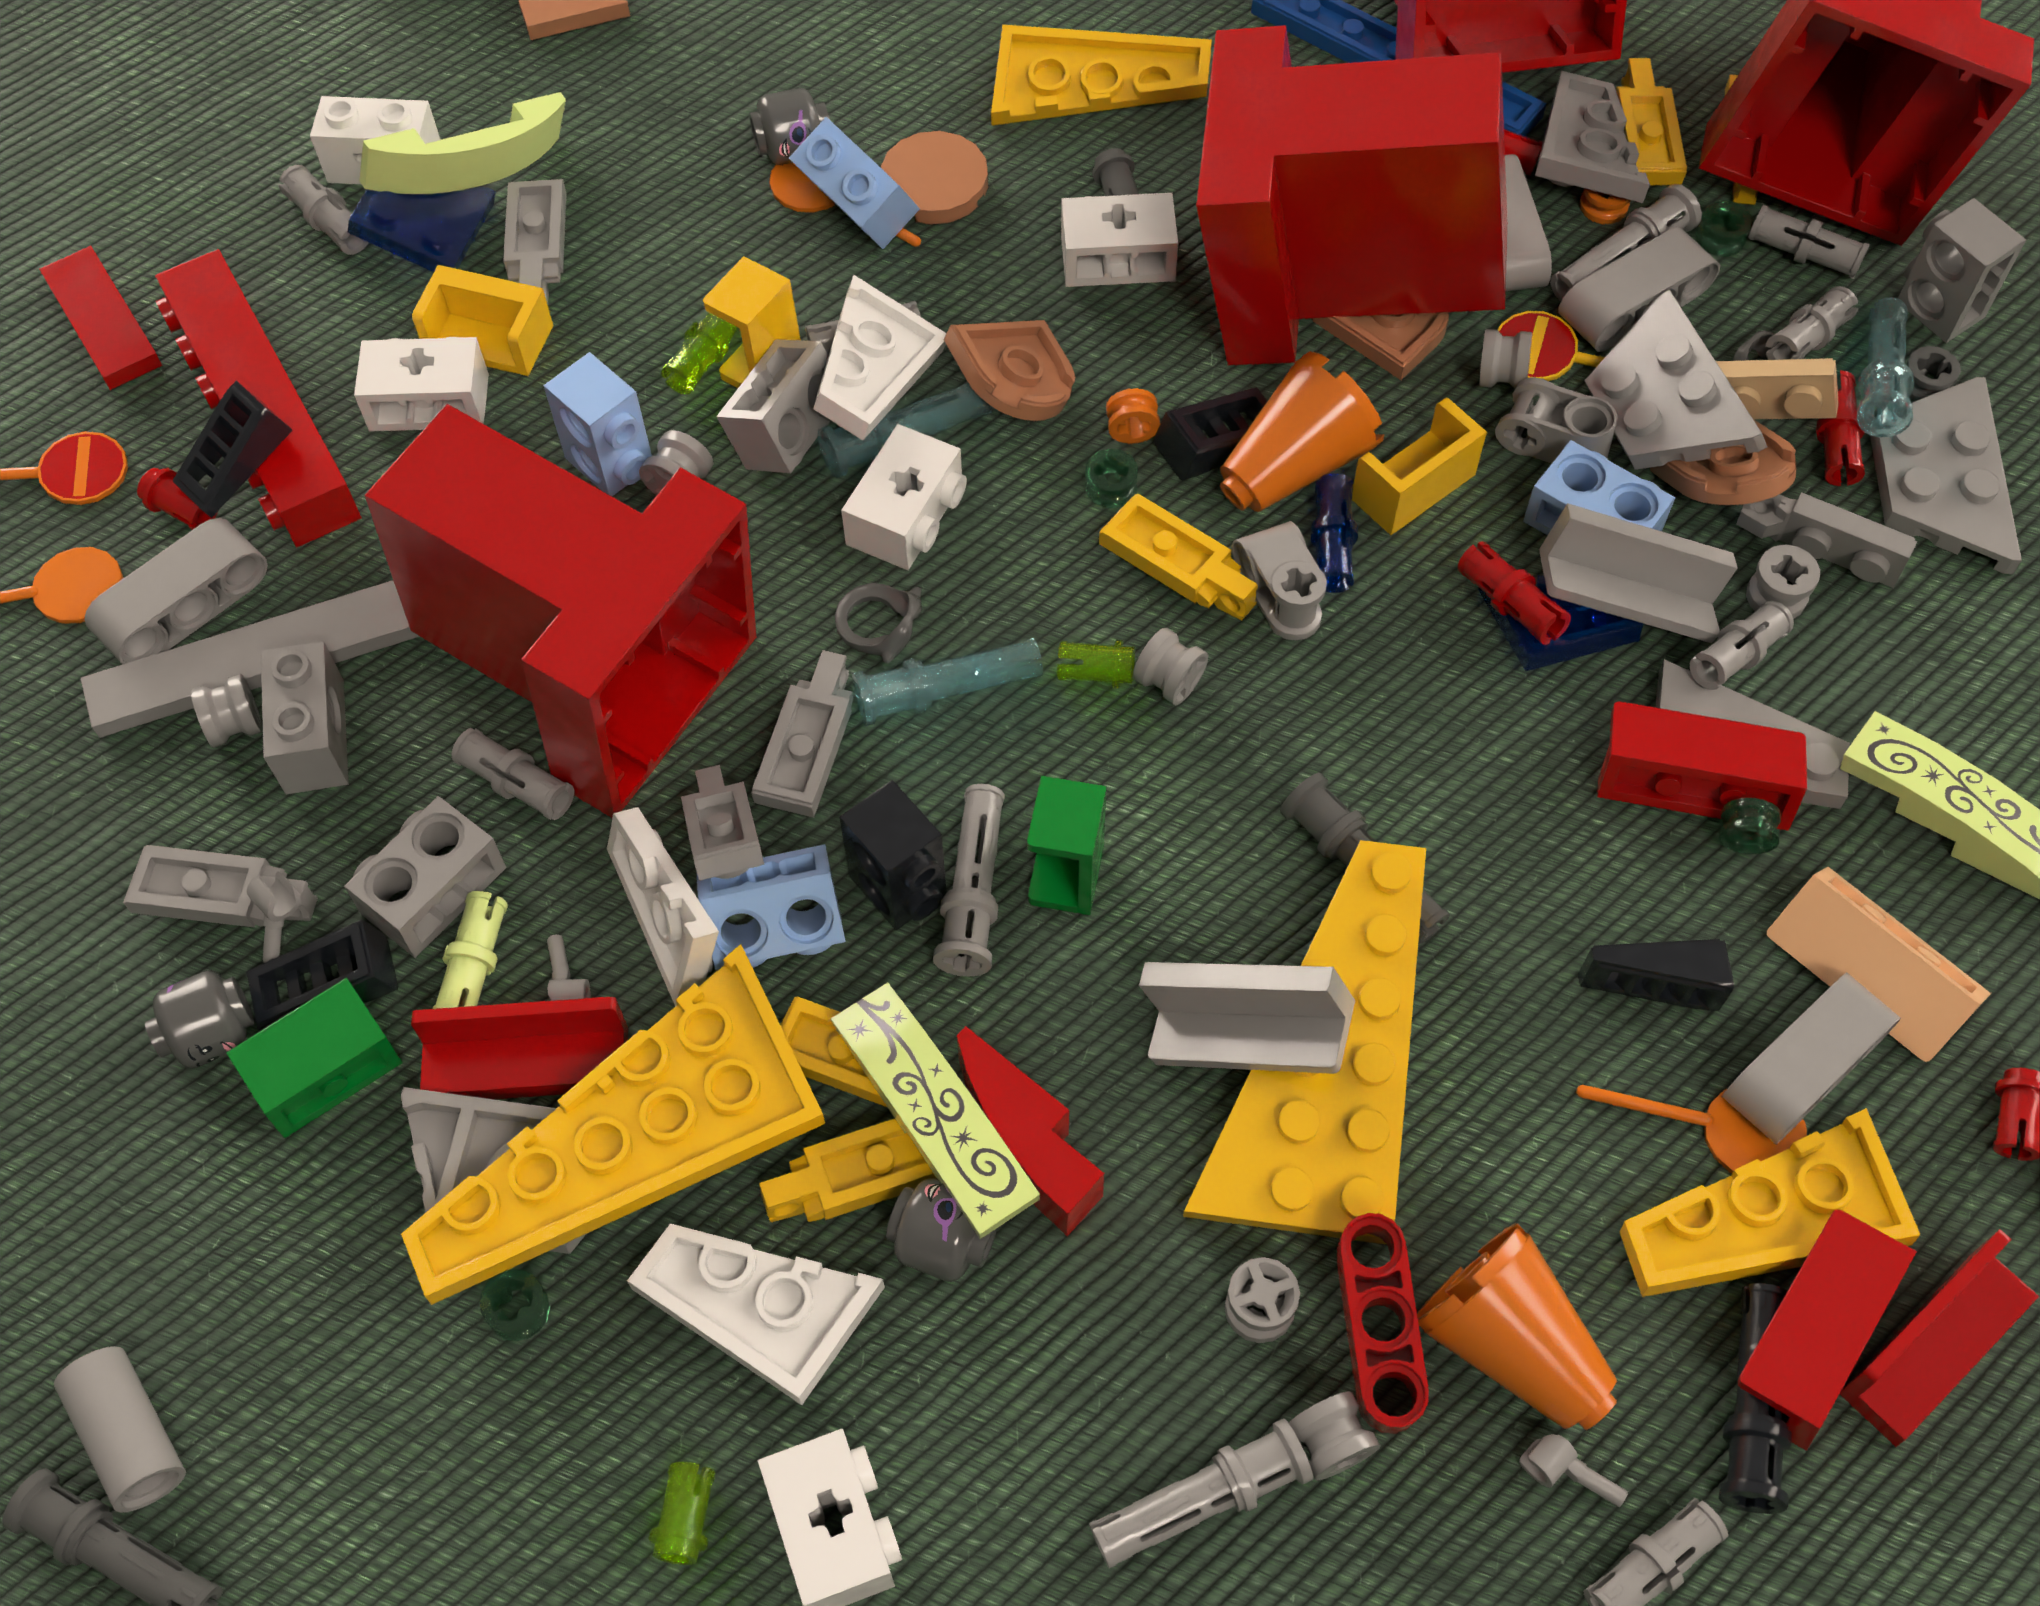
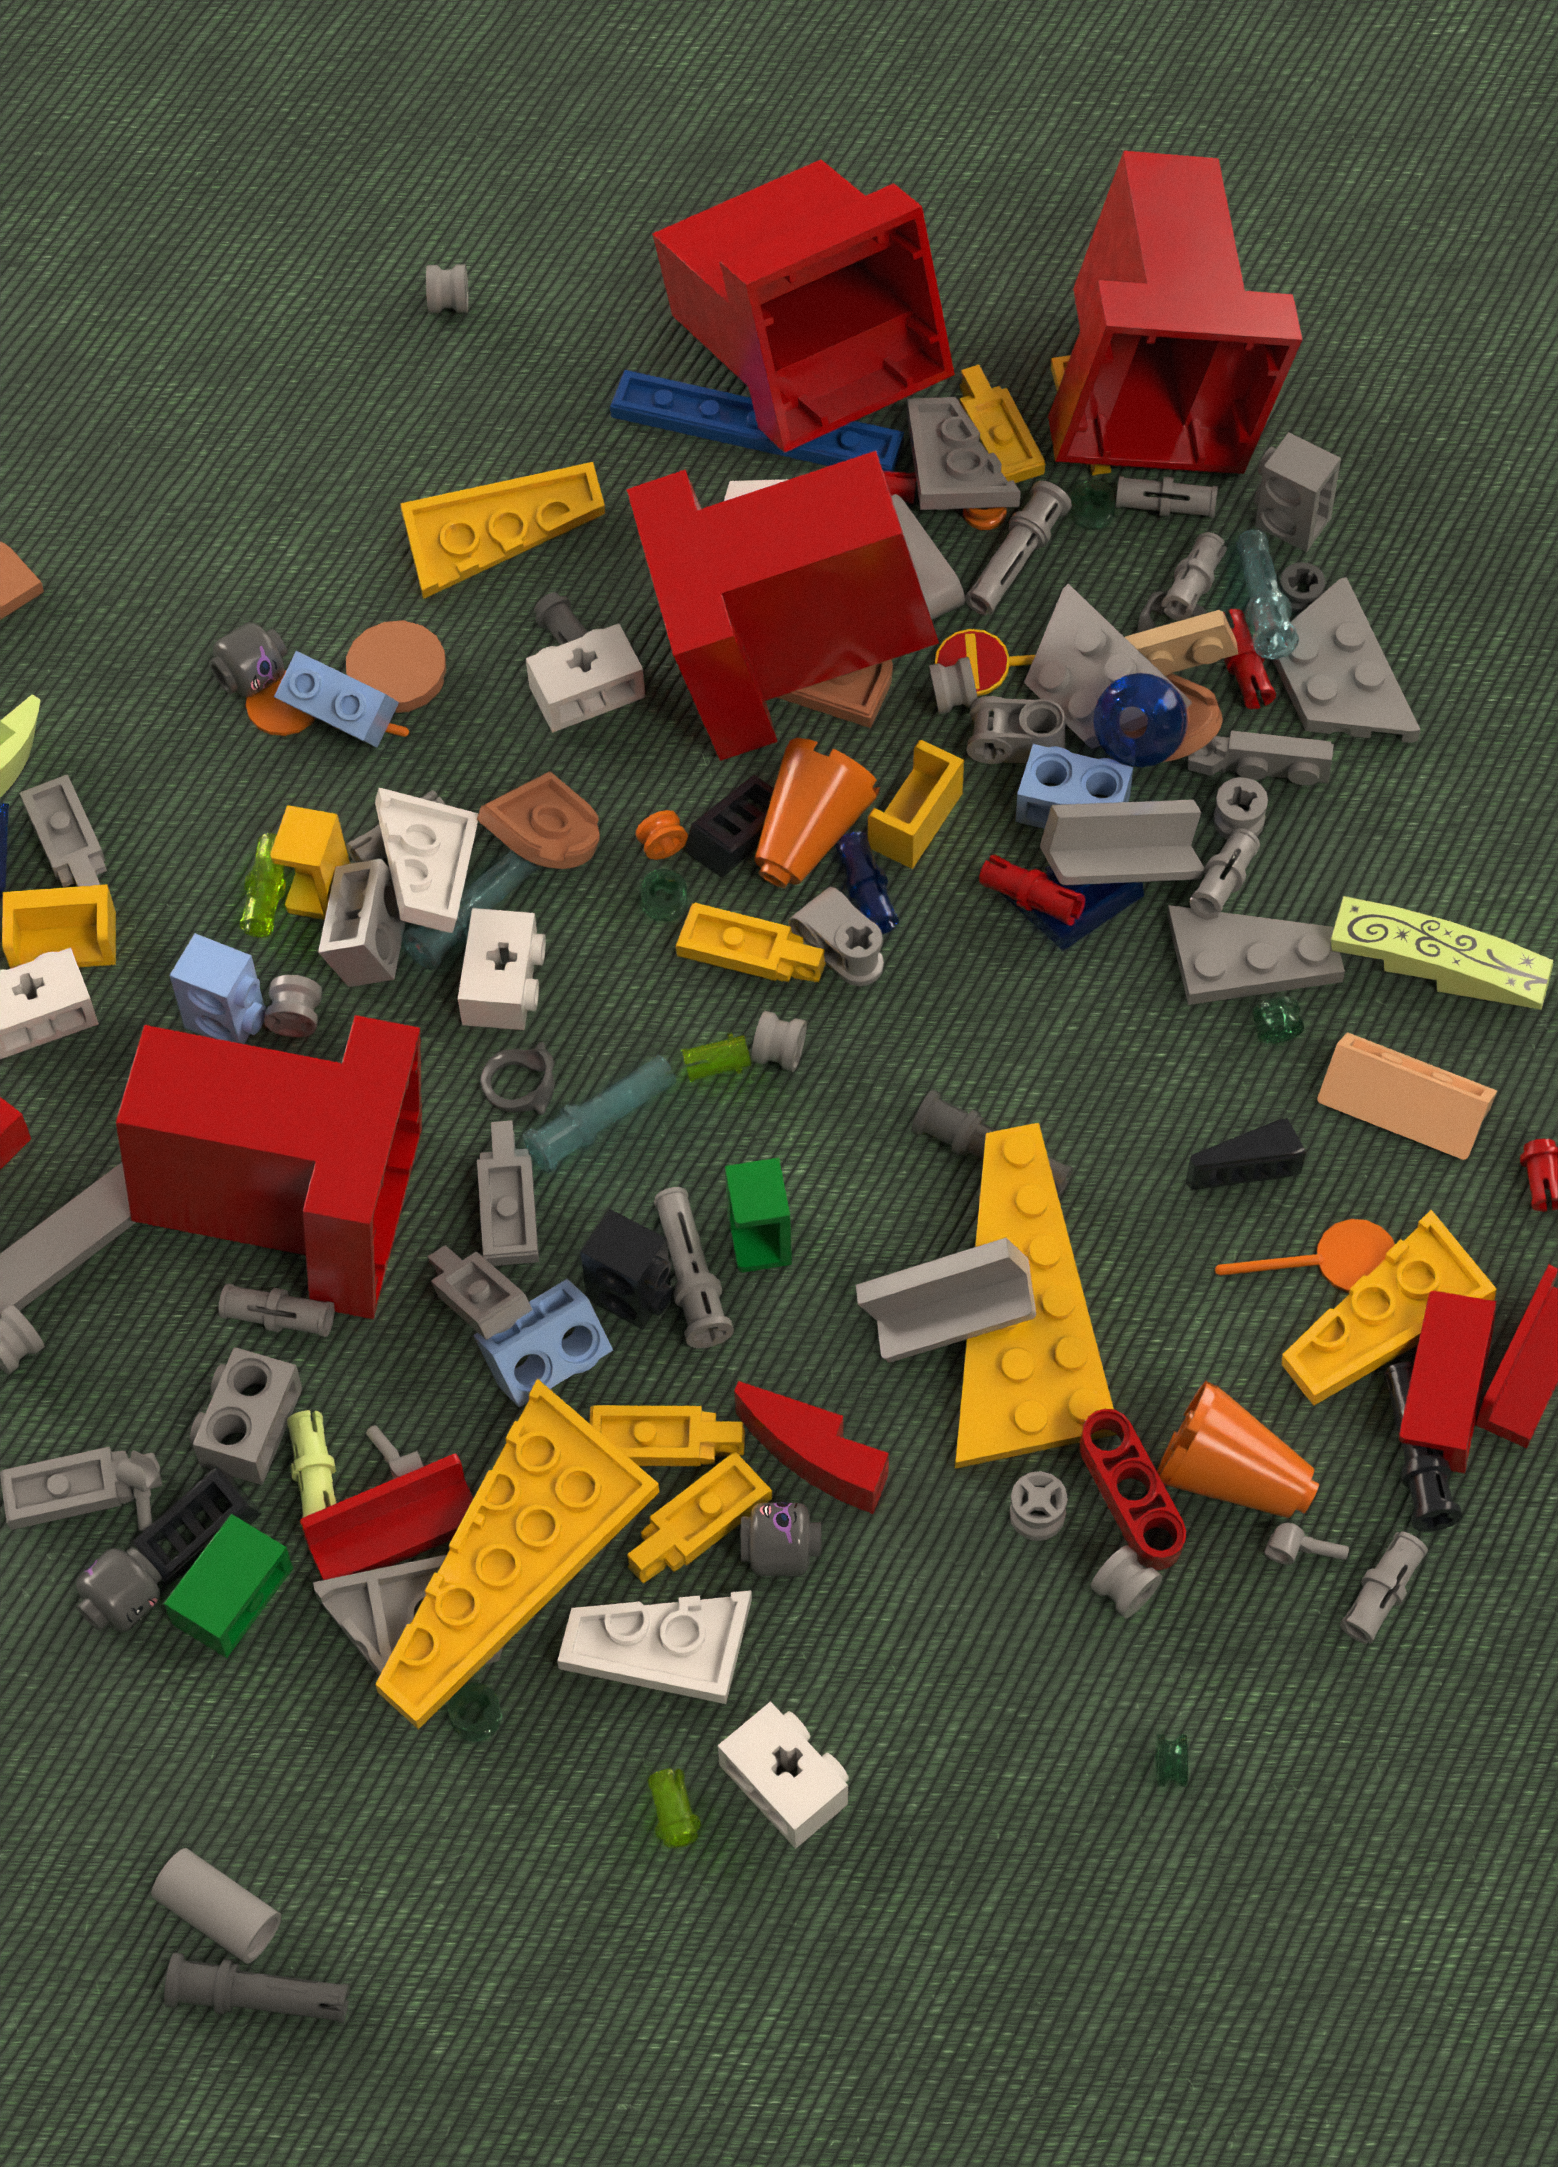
camera: 20 degrees left, 0 degrees up
light grey brick [261,641,349,795] -> none
white wing [607,807,719,1006] -> none
yellowish green slope [831,982,1040,1239] -> none
light grey pin [1089,1418,1313,1569] -> none
light grey beam [1558,227,1721,352] -> none
red panel [1597,701,1807,831] -> none
light grey beam [1722,972,1901,1144] -> none
none -> clear blue piece [1093,673,1188,767]

